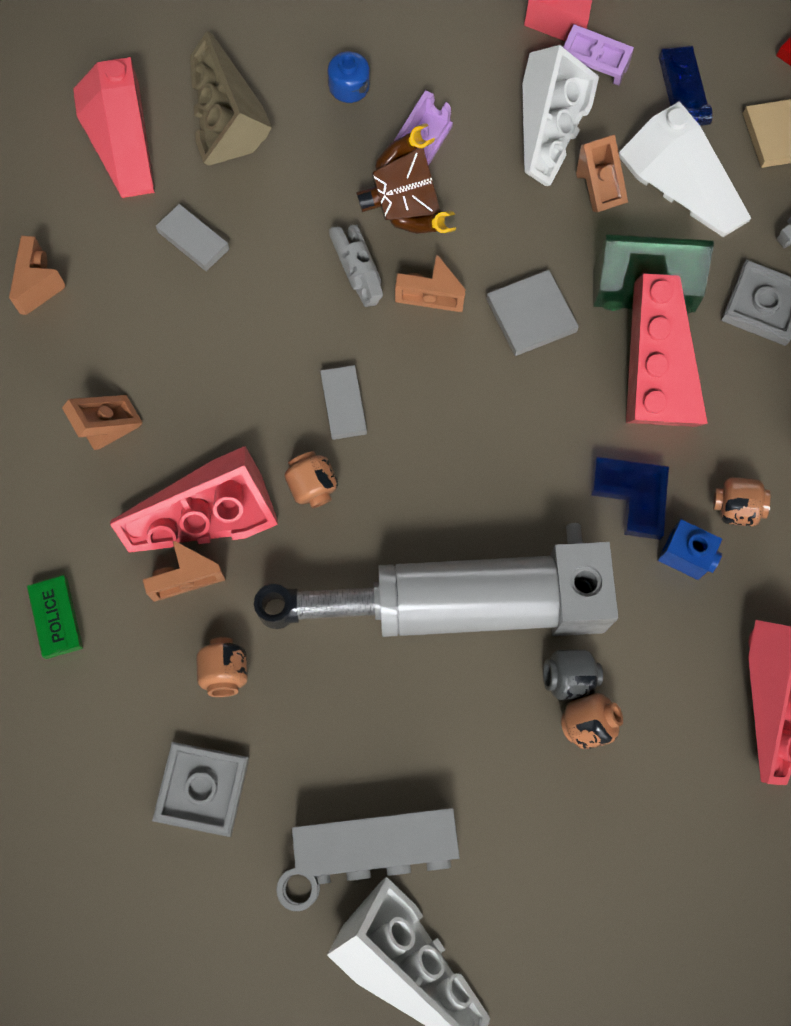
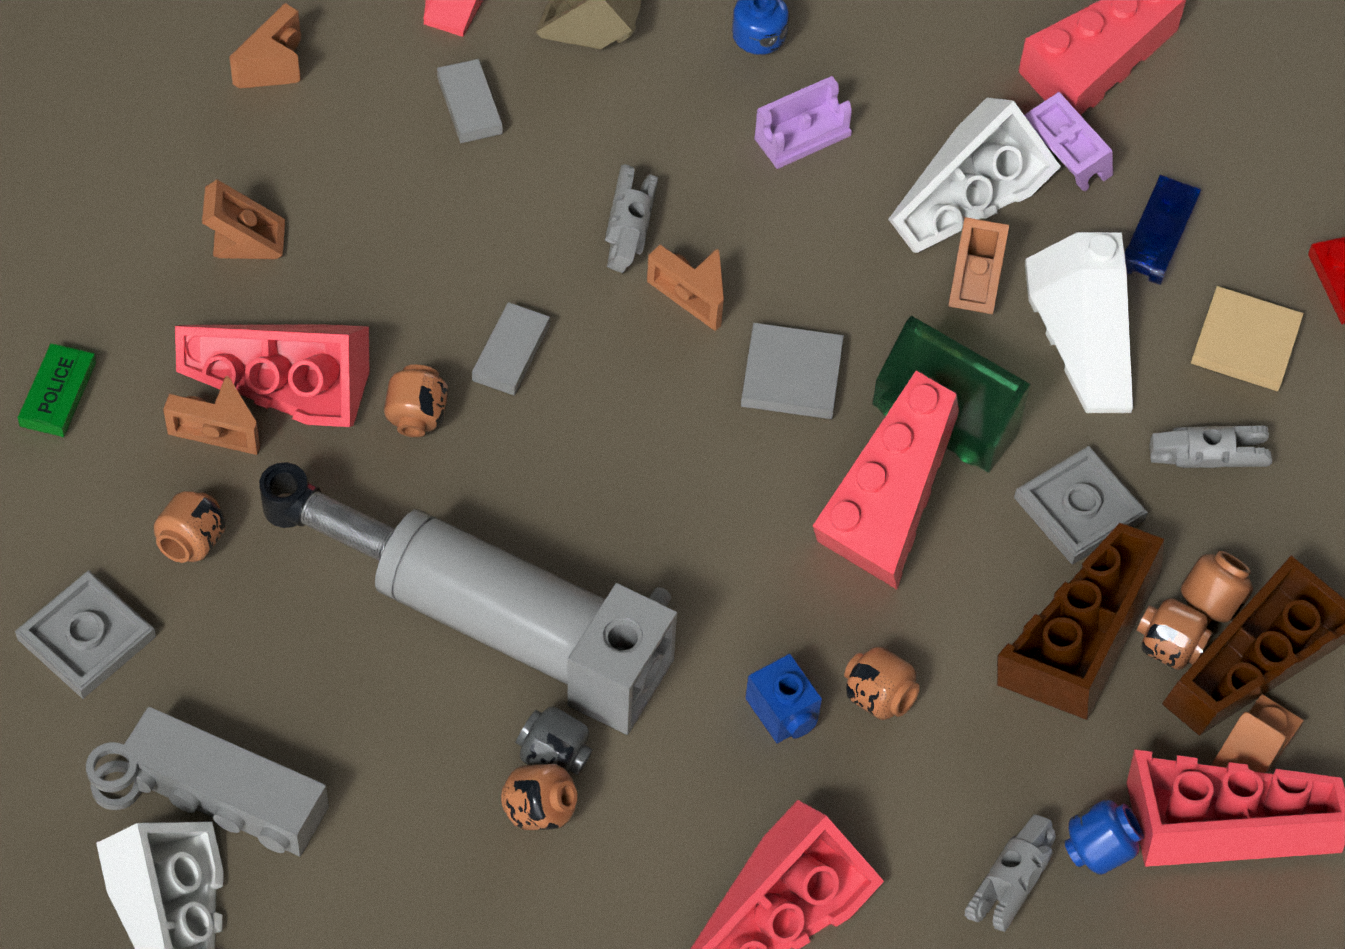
camera: 30 degrees right, 15 degrees down
reddish brown torso [356,123,456,234] -> none
clear blue plate [591,457,669,540] -> none

